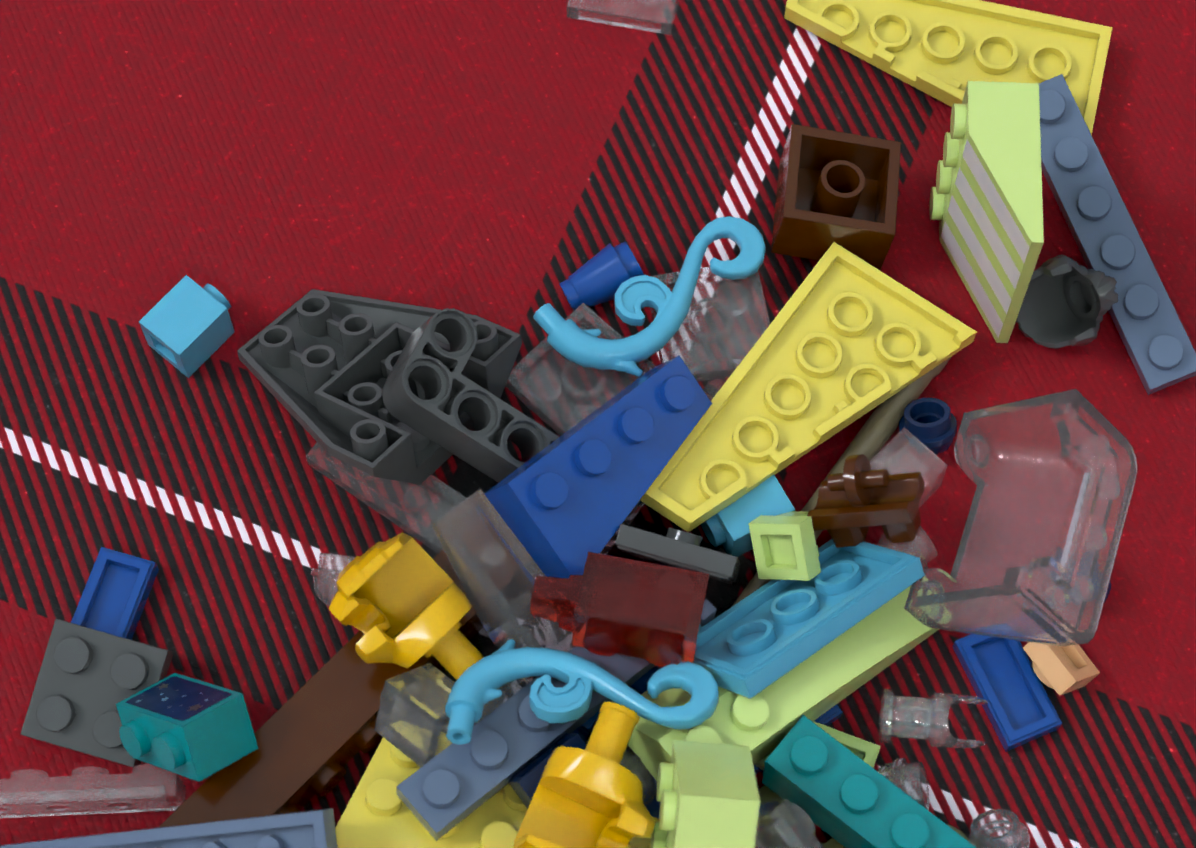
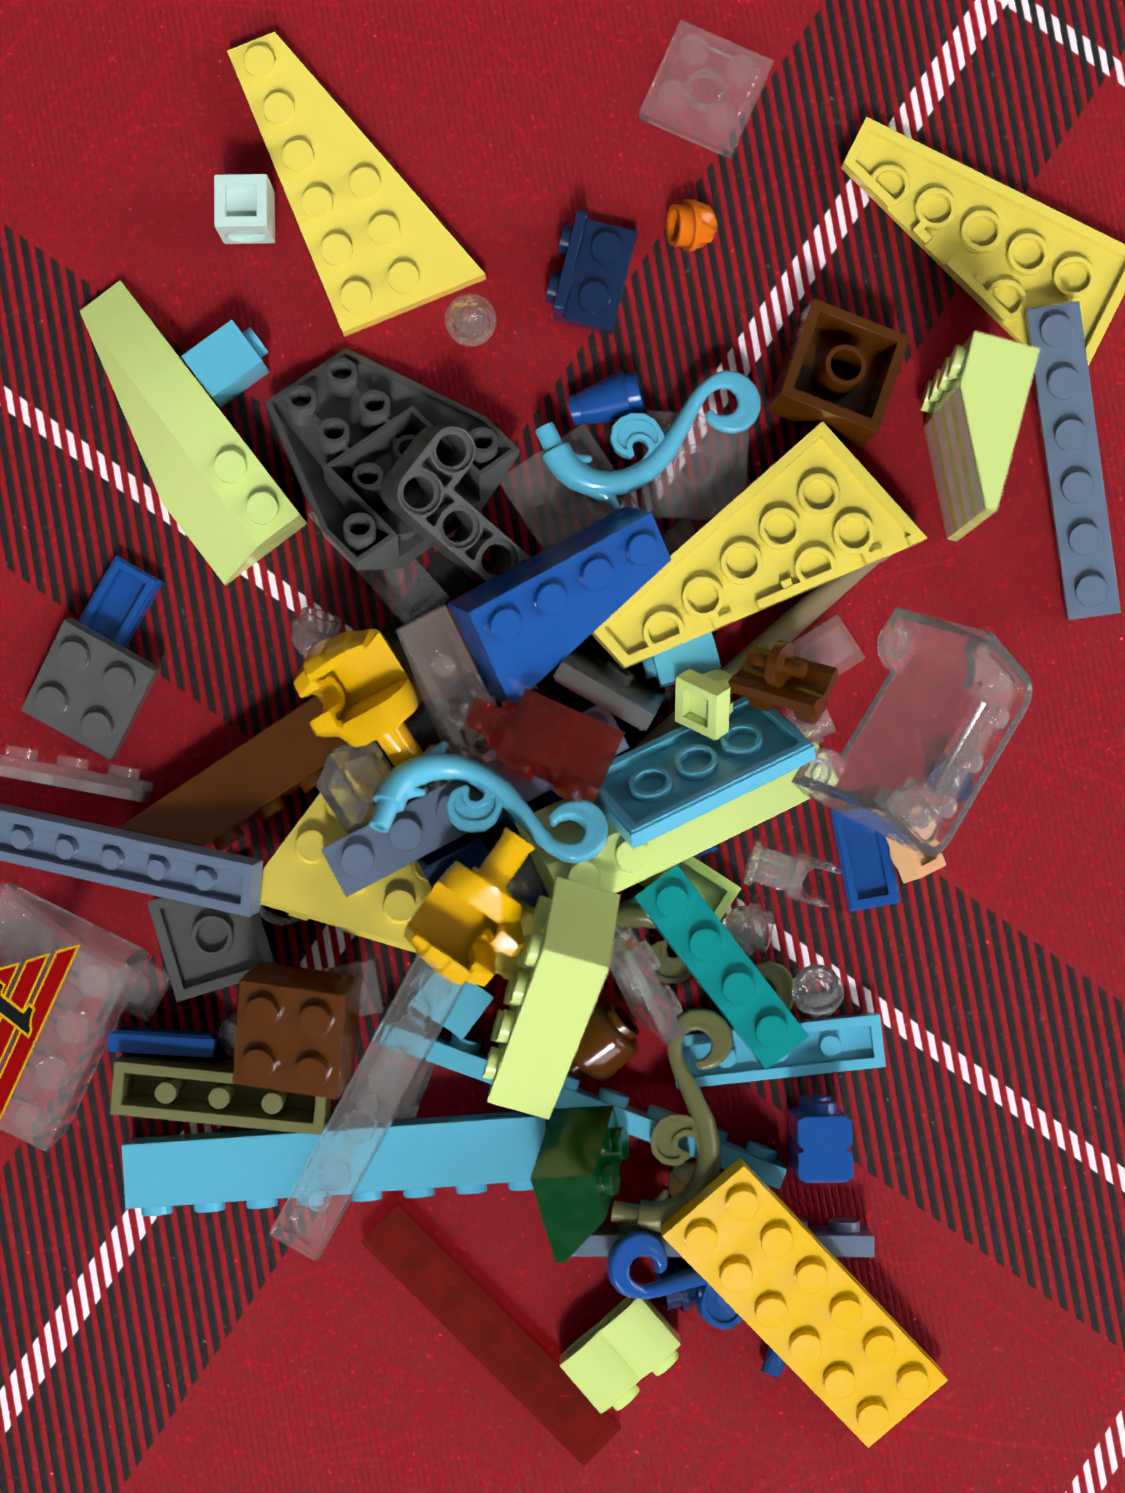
camera: 15 degrees right, 20 degrees up
teal brick [116,673,259,782] -> none
dark blue plate [899,398,957,457] -> none
dark grey hair [1016,254,1118,349] -> none
none -> yellowish green wedge [80,280,307,585]
none -> light aqua brick [214,174,275,244]
none -> light yellow wing [227,32,486,337]
none -> clear plate [445,294,496,346]
none -> dark blue bracket [546,209,638,335]
none -> orange plate [666,199,718,252]

